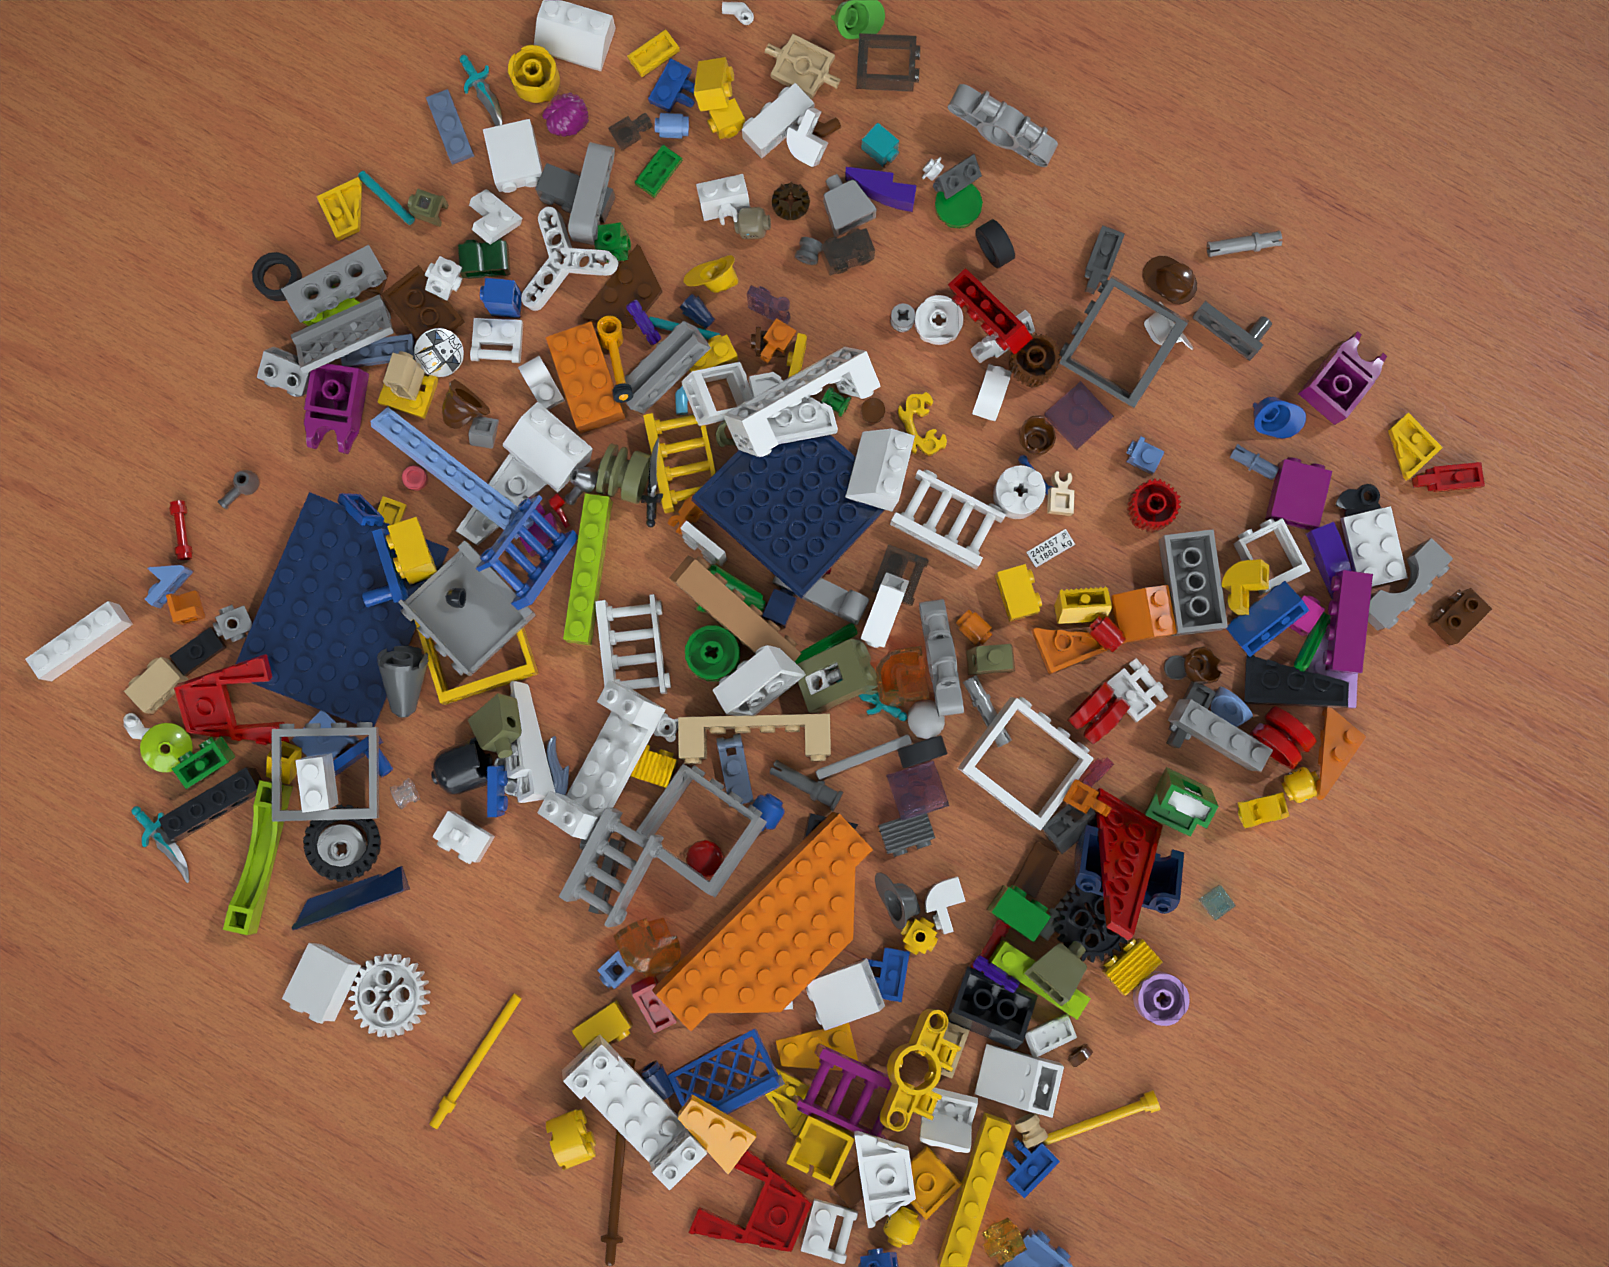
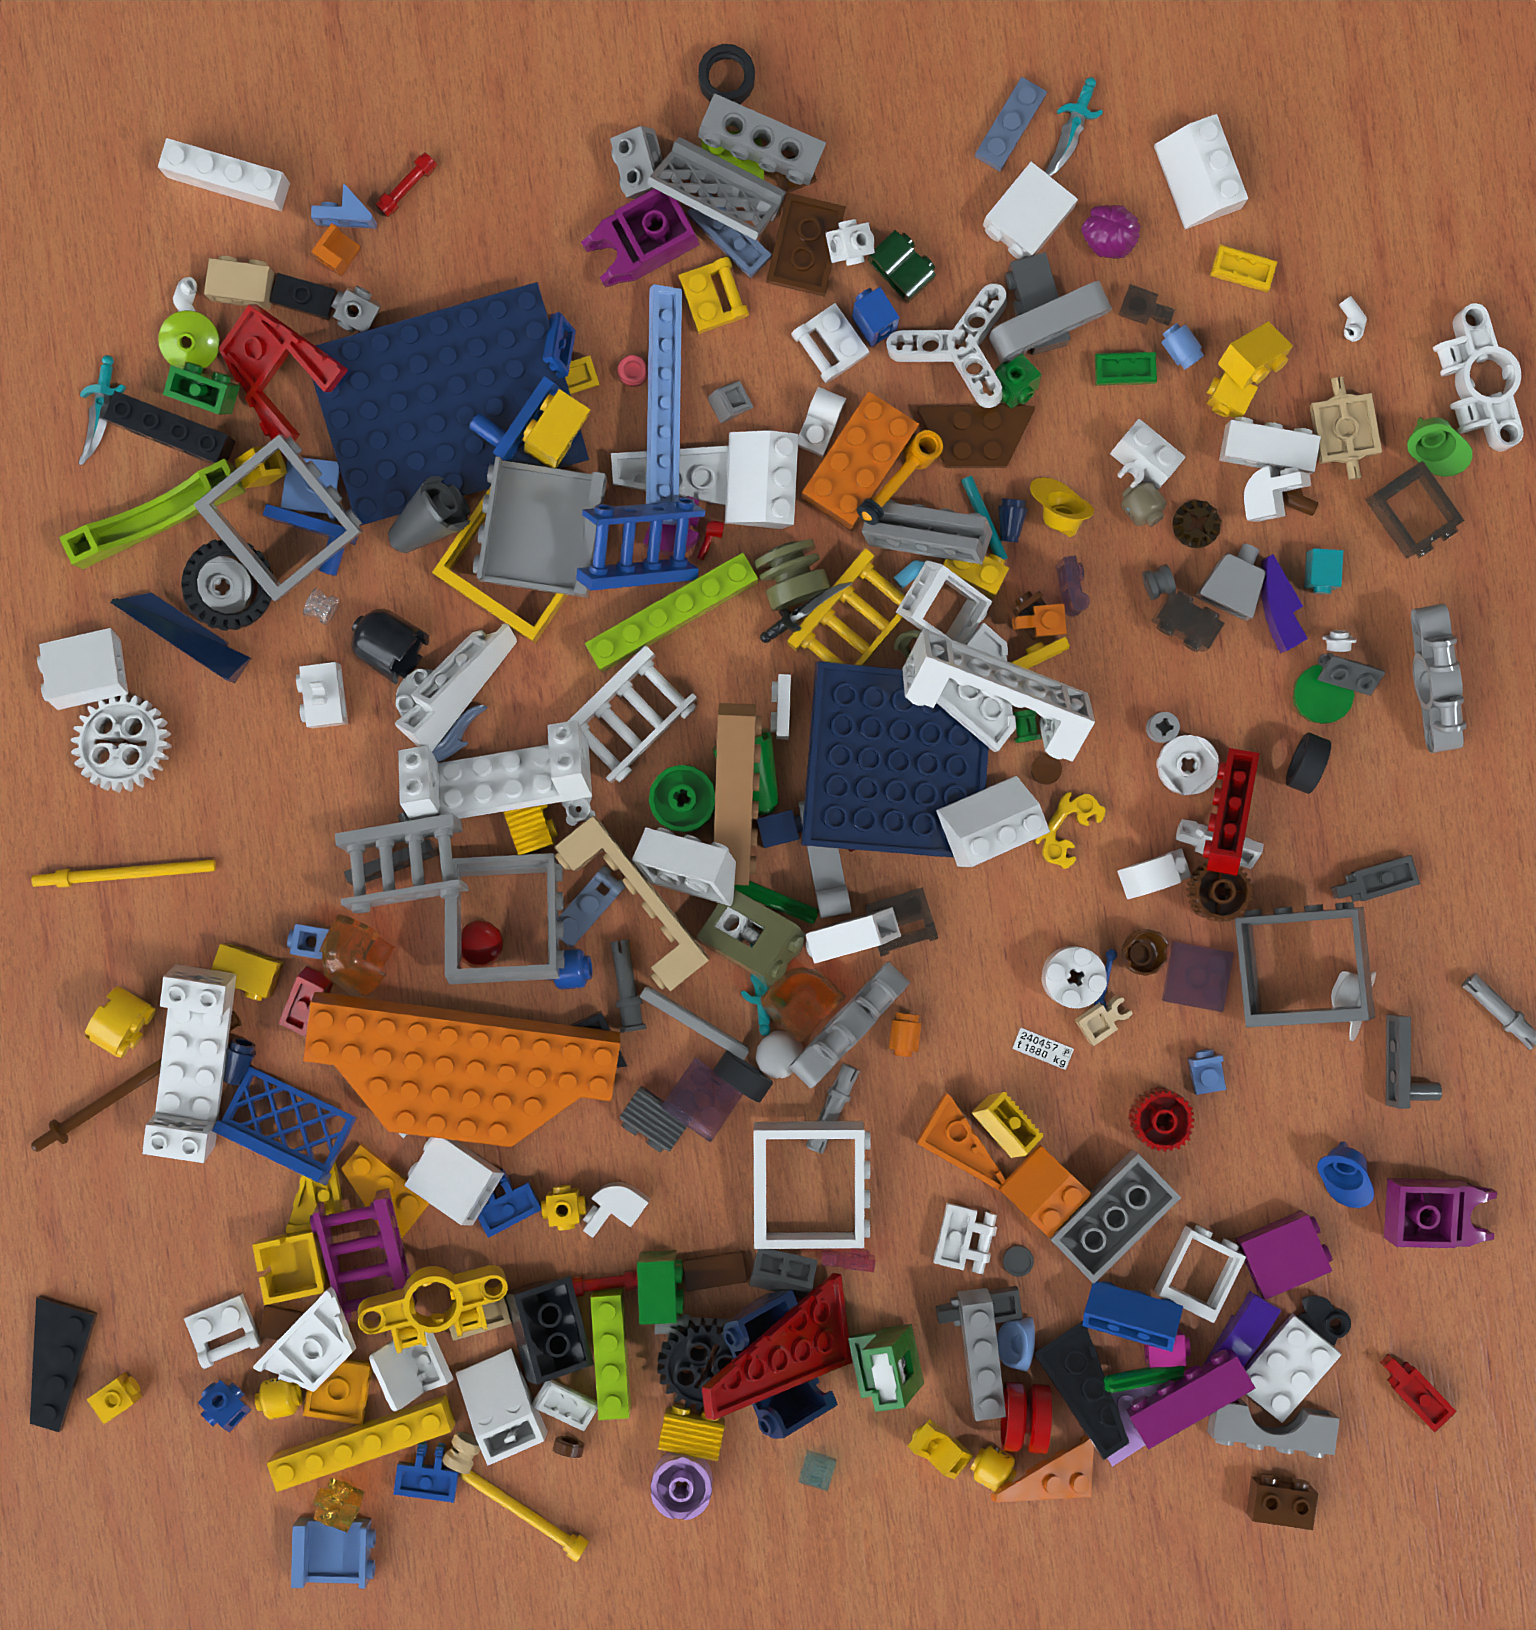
camera: 50 degrees right, 5 degrees up
flat silver bar [217,470,259,510] -> none
white brick [296,753,339,813] -> none
yellow wing [316,177,362,241] -> none
teal bar [357,171,415,225] -> none
tan brick [383,351,425,401] -> none
olive window [408,189,449,227] -> none
white dish [414,328,464,377] -> none
reddish brown piece [442,379,490,429] -> none
black hinge [445,588,466,608] -> none
olive torso [468,693,522,758] -> none
white plate [469,189,523,244] -> none
blue plate [487,765,508,817] -> none
yellow brick [508,45,560,103] -> none
flat silver bar [565,467,597,505] -> none
dark purple axle [627,300,661,345] -> none
blue hinge [648,58,695,113] -> none
orange plate [668,494,704,535] -> none
light orange wing [678,1094,756,1174] -> none
red wing [688,1149,812,1252] -> none
dark grey piece [875,872,920,929] -> none
white fence [890,469,1006,570] -> none
olive torso [966,644,1015,675] -> none
dark purple axle [973,956,1020,993] -> none
yellow brick [995,564,1042,622] -> none
olive torso [1024,941,1087,1006] -> none
orange plate [1063,779,1112,817] -> none
red wheel [1067,681,1131,745] -> none
red brick [1089,616,1126,652] -> none
reddish brown piece [1143,256,1197,304] -> none
reddish brown hair [1184,647,1222,684] -> none
yellow brick [1222,559,1269,615] -> none
sand blue axle [1230,444,1279,480] -> none
yellow wing [1388,412,1443,481] -> none

